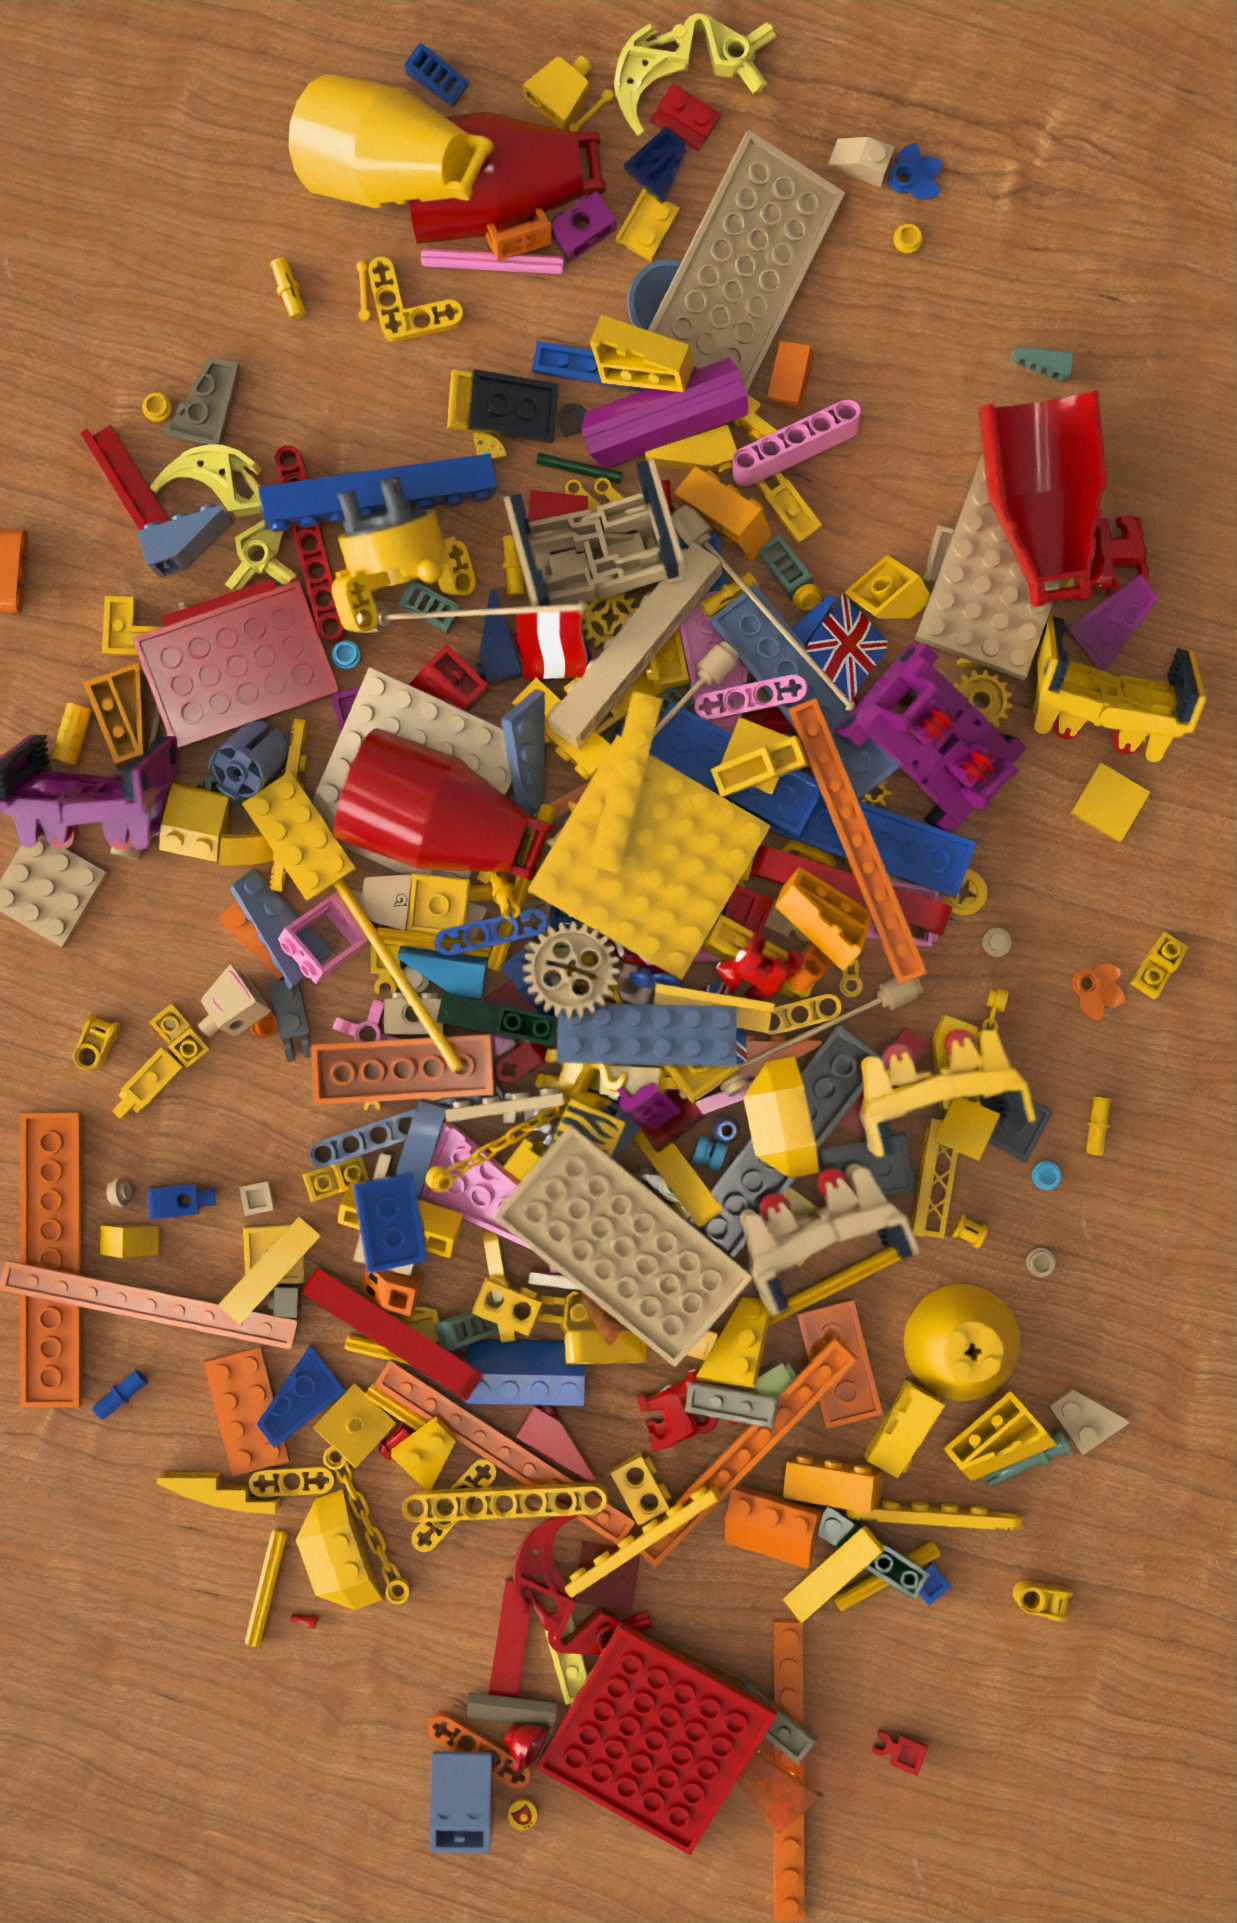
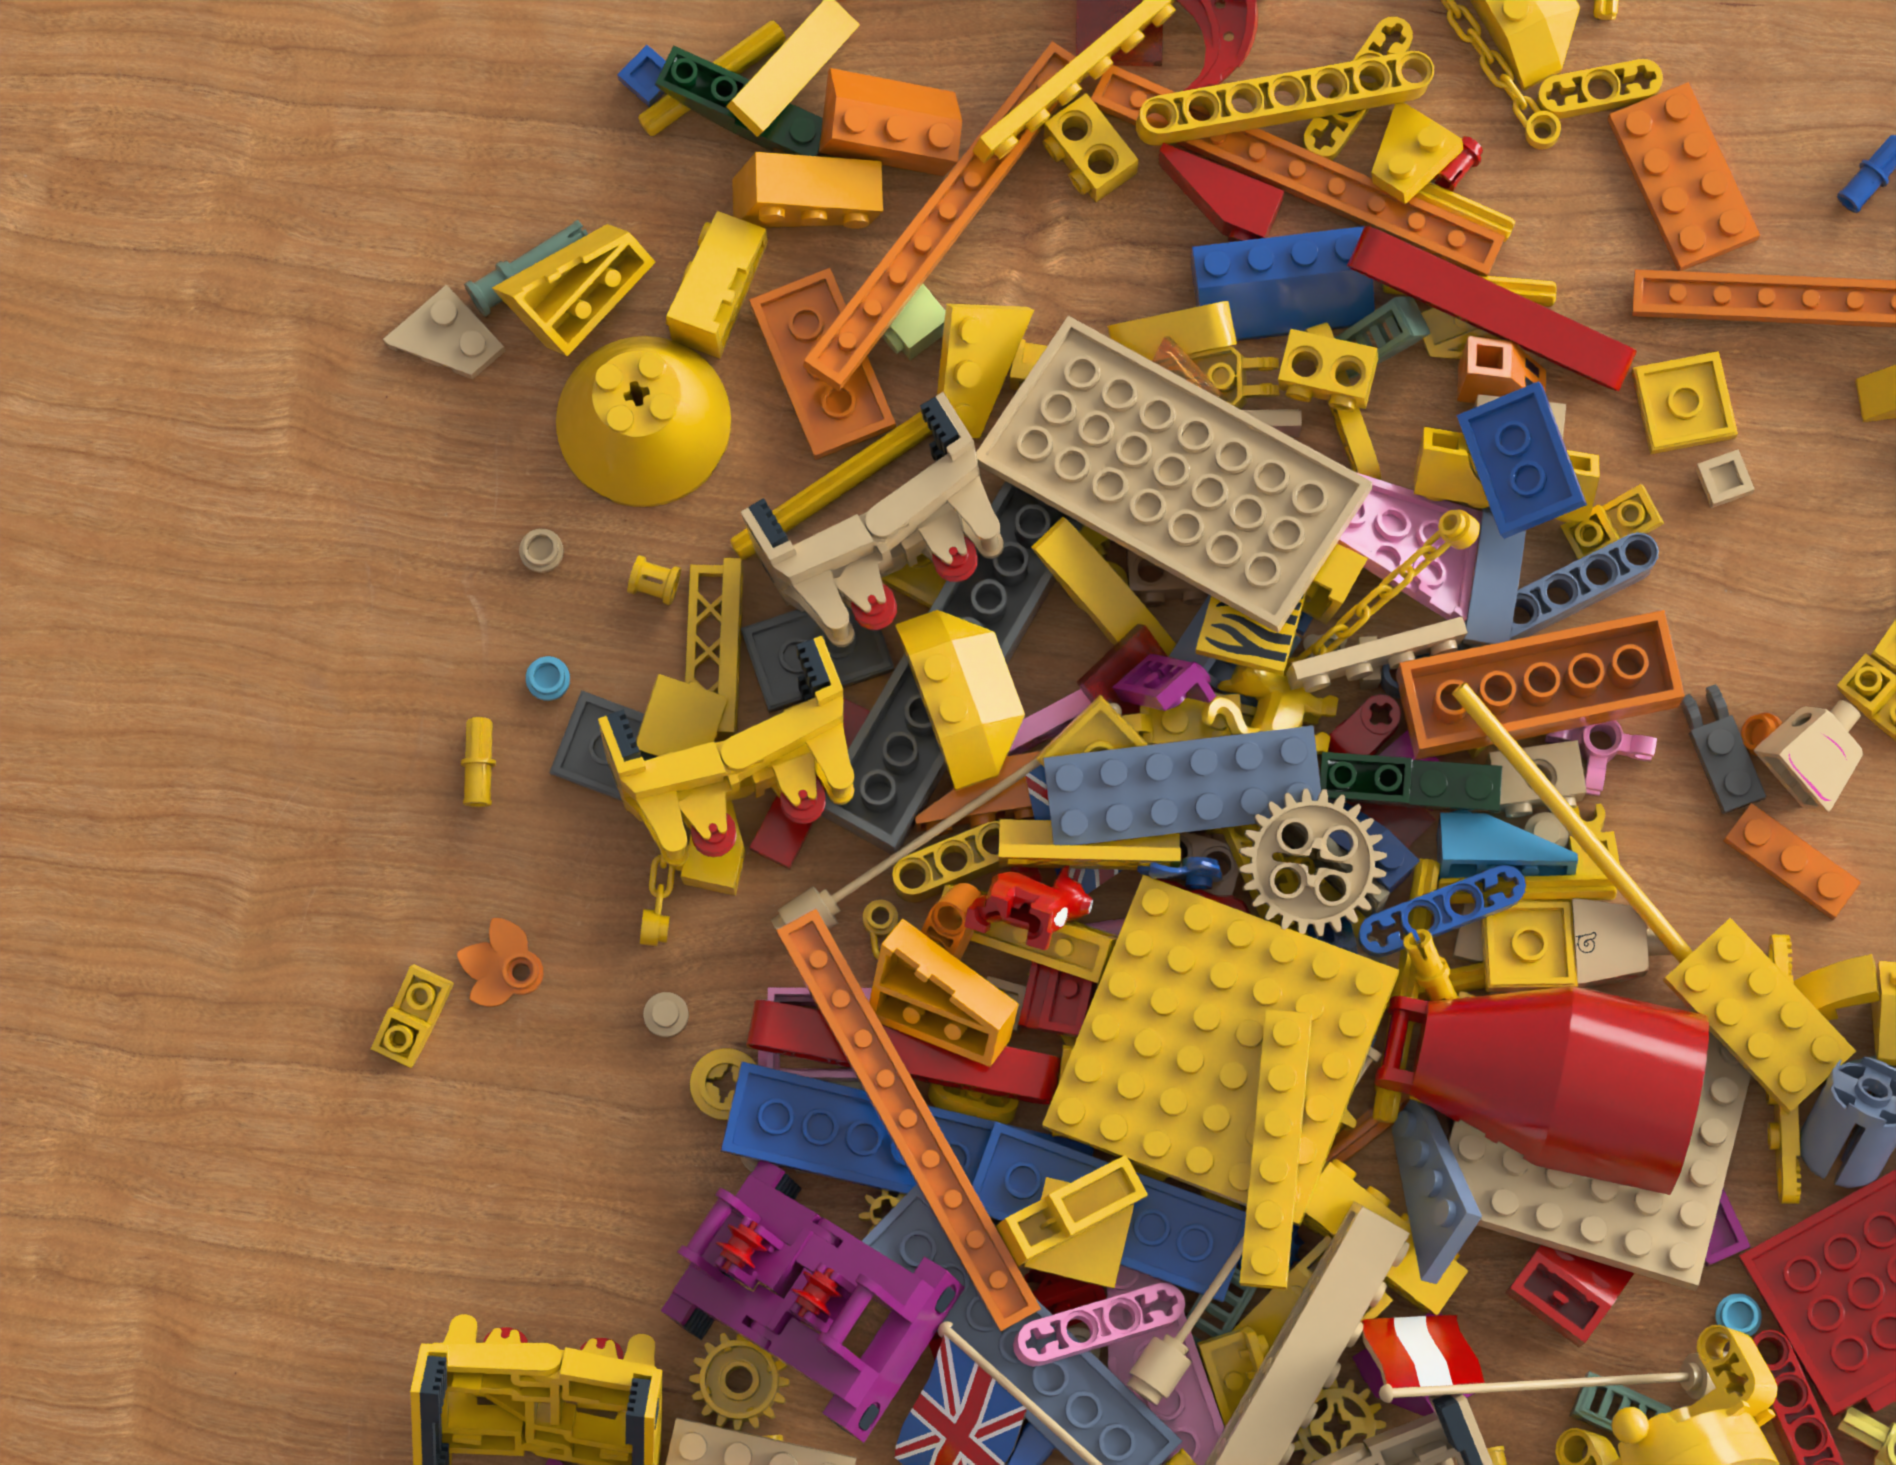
camera: 175 degrees right, 10 degrees down
blue torso [147,1183,216,1219] -> none
yellow slope [157,1472,280,1514] -> none
yellow tile [218,1216,321,1325] -> none
sand blue wing [230,868,333,990] -> none
blue wing [256,1345,346,1448] -> none
dark tan plate [269,1284,302,1318] -> none
bright pink window [278,891,370,984] -> none
yellow plate [312,1383,397,1468] -> none
tan tile [373,1152,395,1180] -> none
dark blue slope [476,589,522,687] -> none
red animal [637,1369,737,1452] -> none
dark tan tile [685,1381,778,1428] -> none
medium azure wheel [691,1135,728,1172] -> none
medium blue cone [711,1115,740,1144] -> none
tan plate [720,1071,749,1097] -> none
yellow plate [846,1499,1023,1530] -> none
yellow piece [1013,1580,1074,1622] -> none
yellow tile [1070,762,1150,842] -> none

